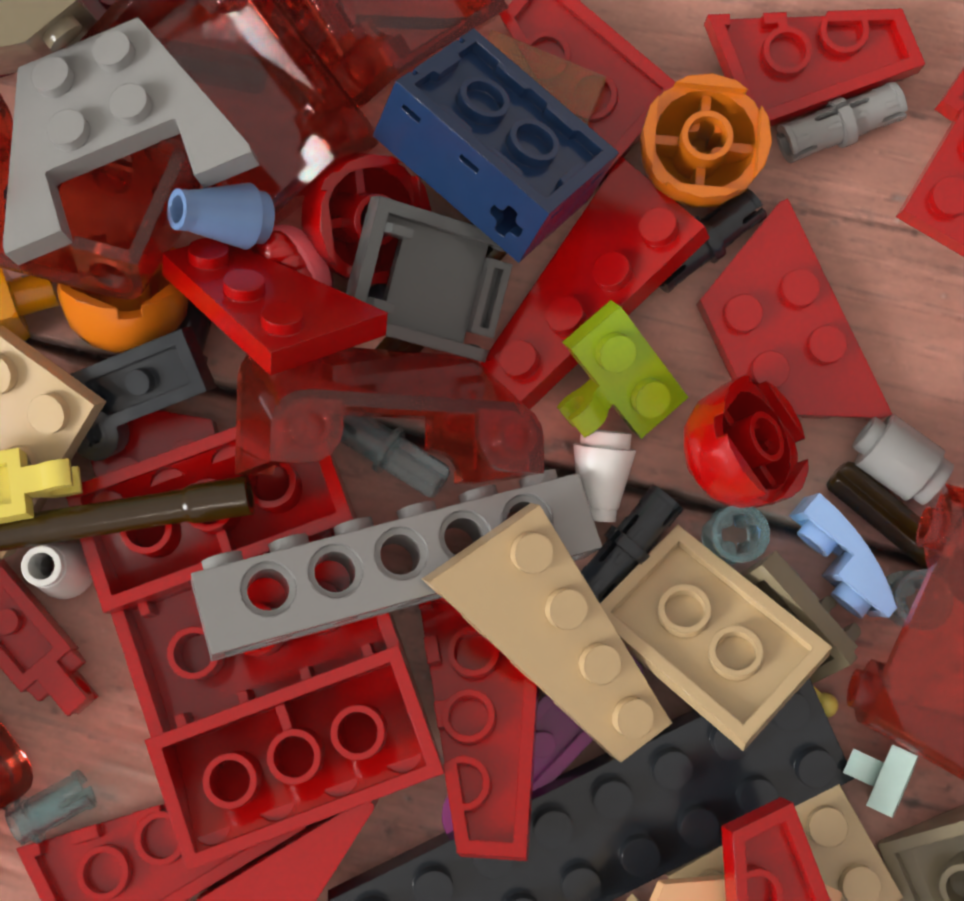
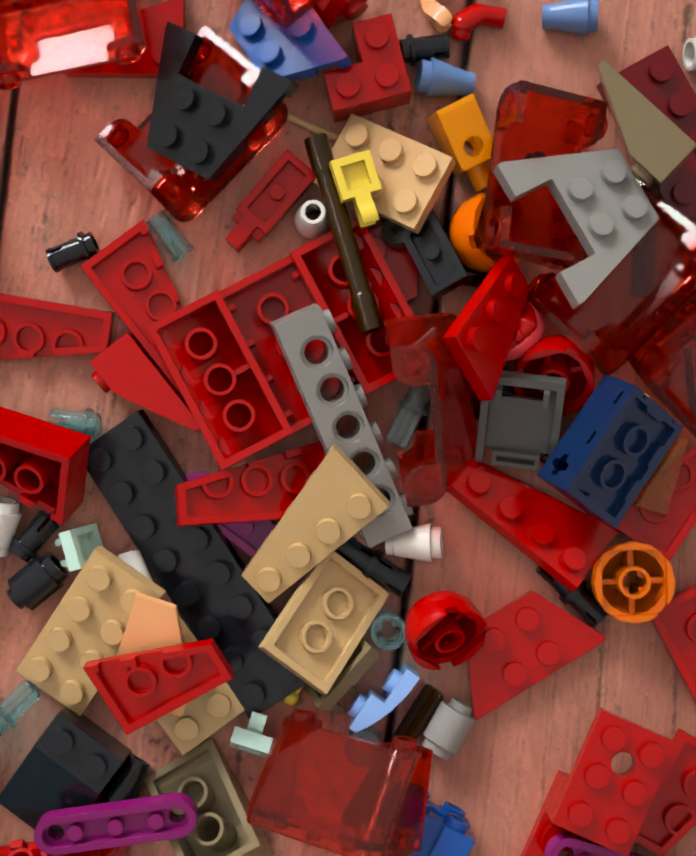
camera: 80 degrees right, 5 degrees up
medium blue cone [167,183,275,250] -> none
lime plate [556,300,689,439] -> none
light grey pin [776,81,908,163] -> none

